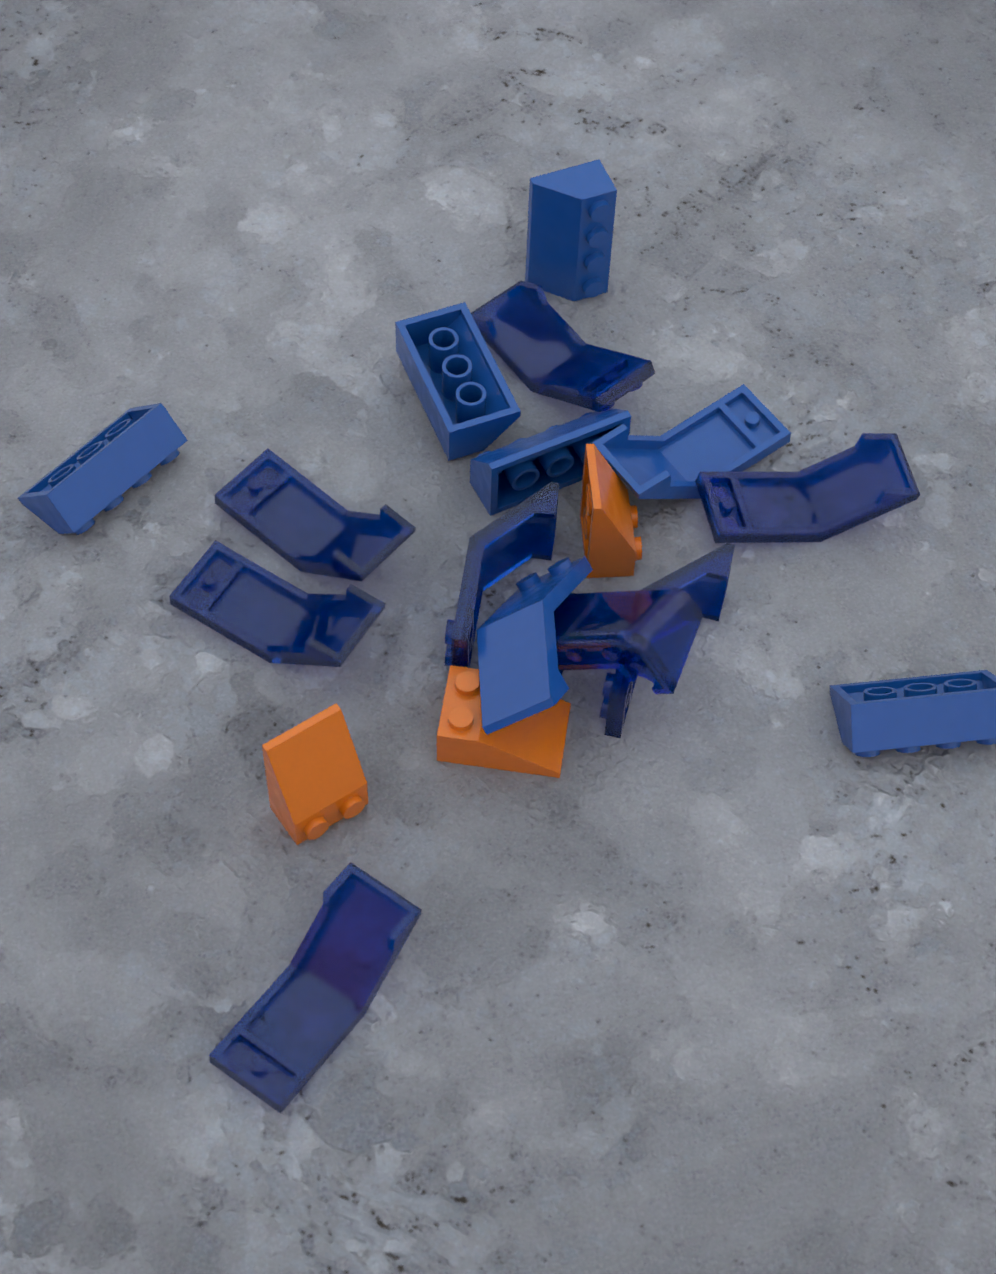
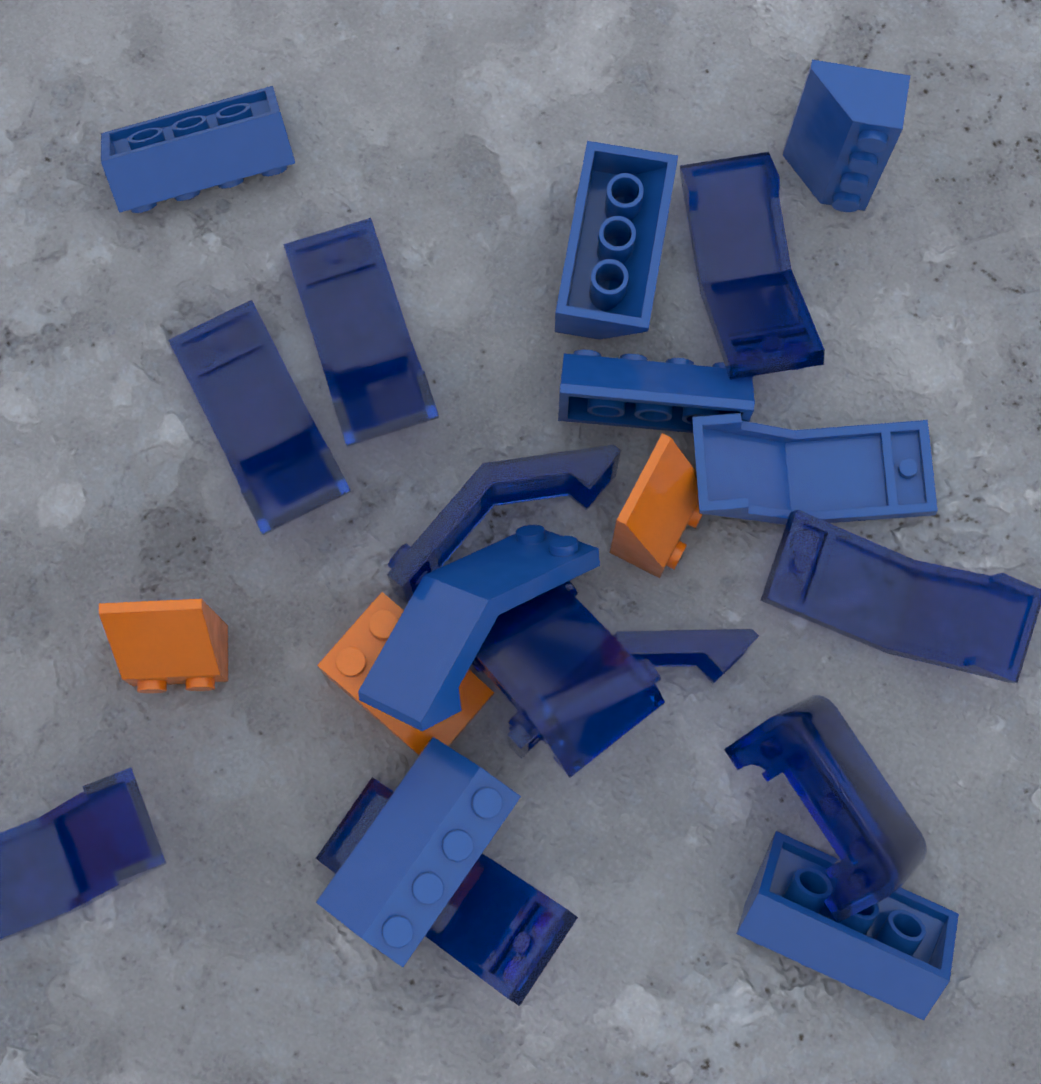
camera: 35 degrees right, 20 degrees up
none -> blue slope [316,737,521,967]
none -> clear blue windscreen [316,777,578,1006]
none -> clear blue windscreen [724,695,927,923]

